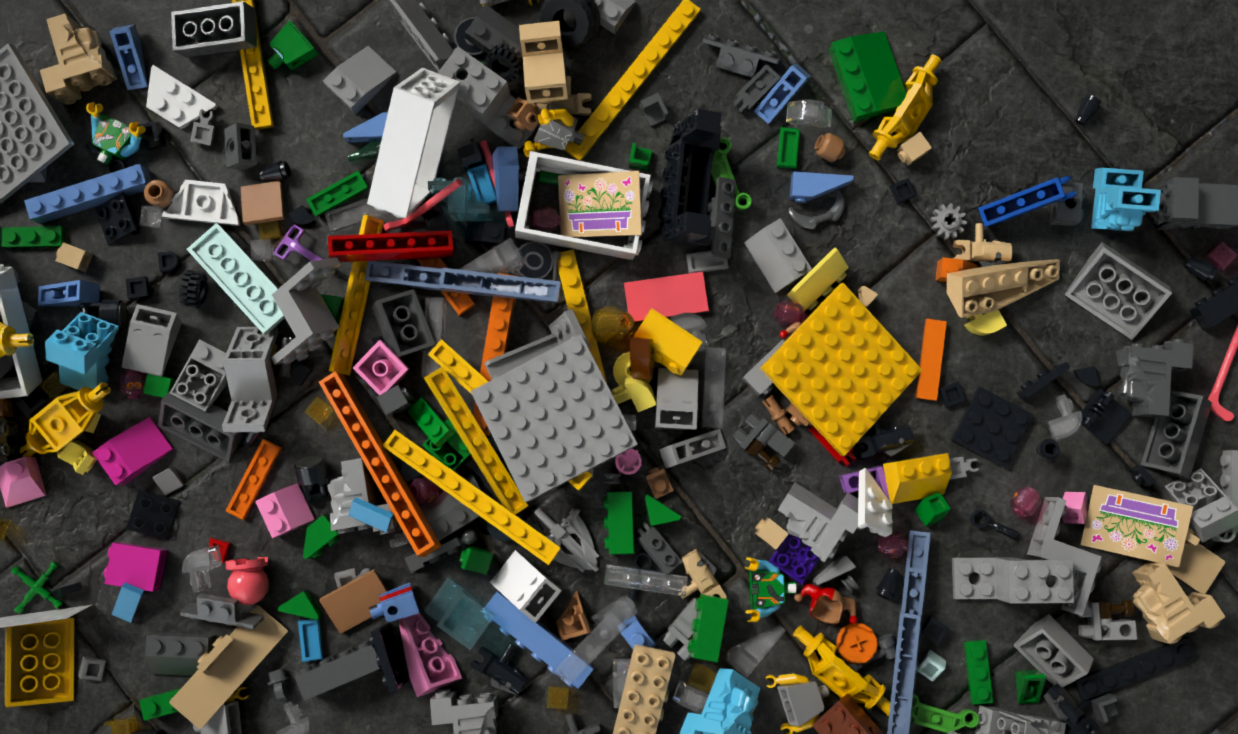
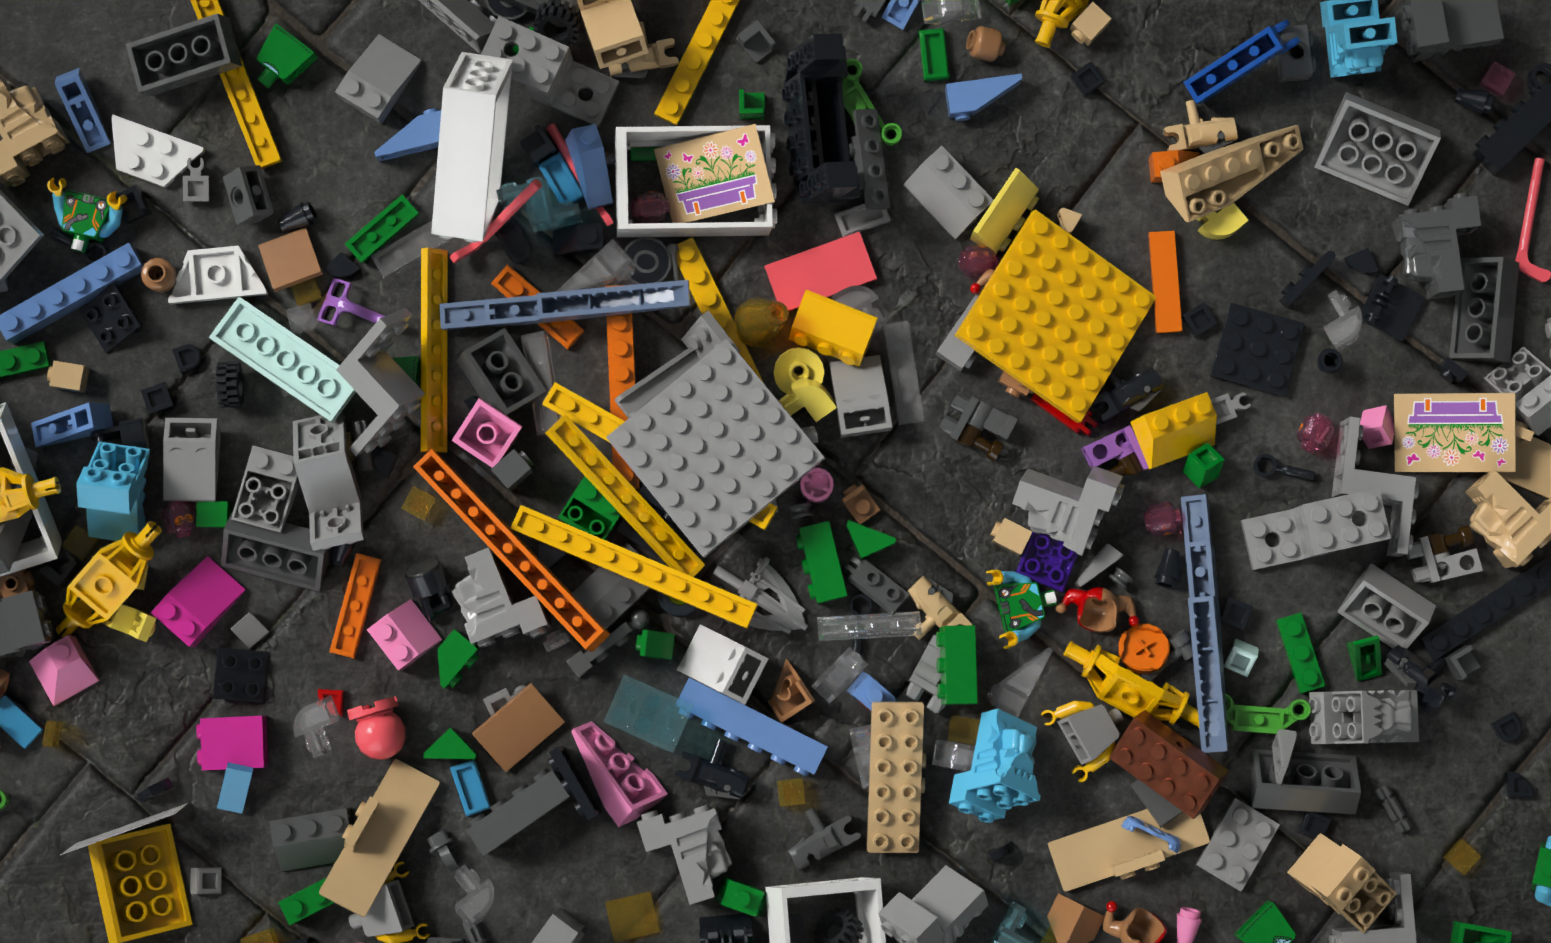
camera: 15 degrees left, 0 degrees up
green piece [11,561,63,614] -> none
clear plate [140,206,165,229] -> none
dark grey bracket [180,593,264,629] -> none
red brick [328,230,453,262] -> none
clear green cone [347,139,381,162] -> none
dark azure tile [349,497,393,533] -> none
medium blue torso [369,582,419,622] -> none
green plate [407,397,453,448] -> none
clear pink head [409,477,439,504] -> none
medium nougat brick [506,98,541,132] -> none
torso [523,103,584,157] -> none
clear tile [554,611,626,686] -> none
reddish brown slope [630,337,654,380] -> none
light grey slope [659,429,726,469] -> none
medium nougat pin [762,395,795,435] -> none
dark grey piece [789,190,844,230] -> none
white wing [858,468,893,537] -> none
light grey gear [929,203,967,240] -> none

